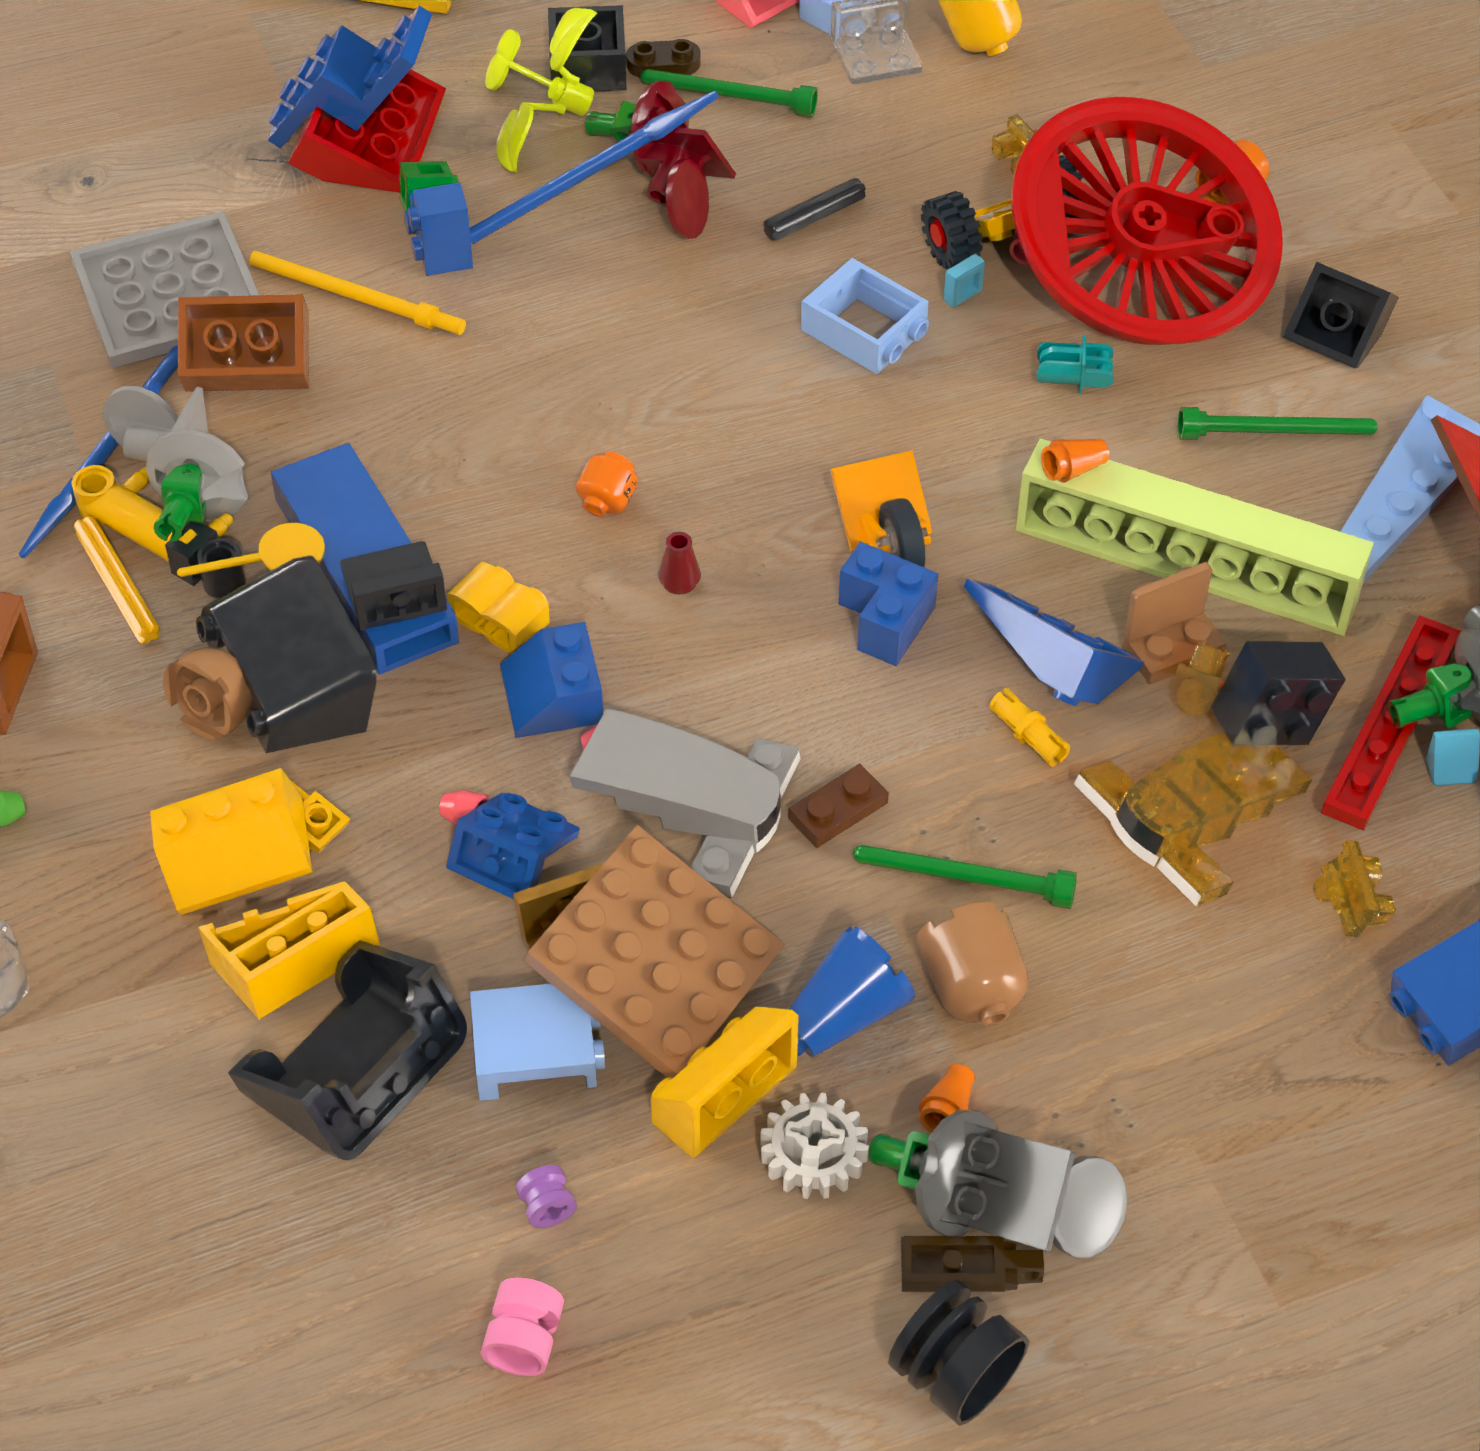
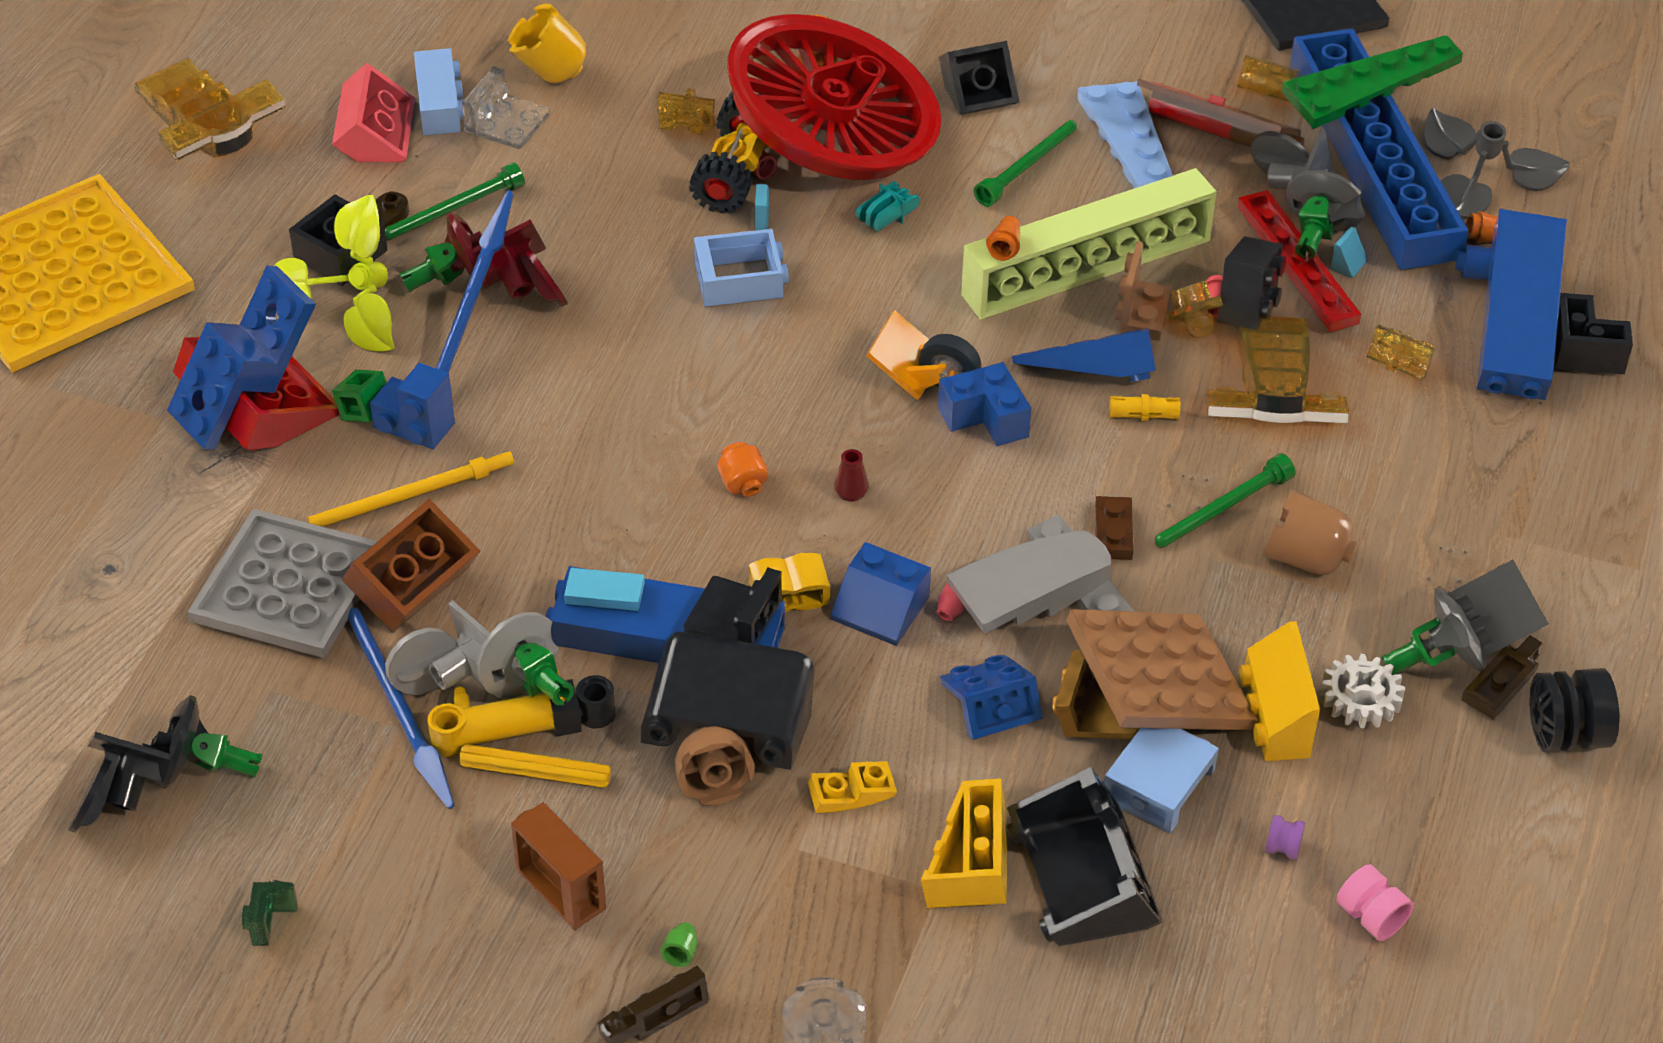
camera: 50 degrees left, 5 degrees down
yellow slope [150,768,313,915] -> none
yellow piece [177,523,325,577] -> none
coral hose [439,790,489,825] -> none
black axle [764,178,866,241] -> none
blue cone [789,926,916,1057] -> none
orange cone [919,1064,975,1133] -> none
none -> medium azure tile [564,568,645,611]

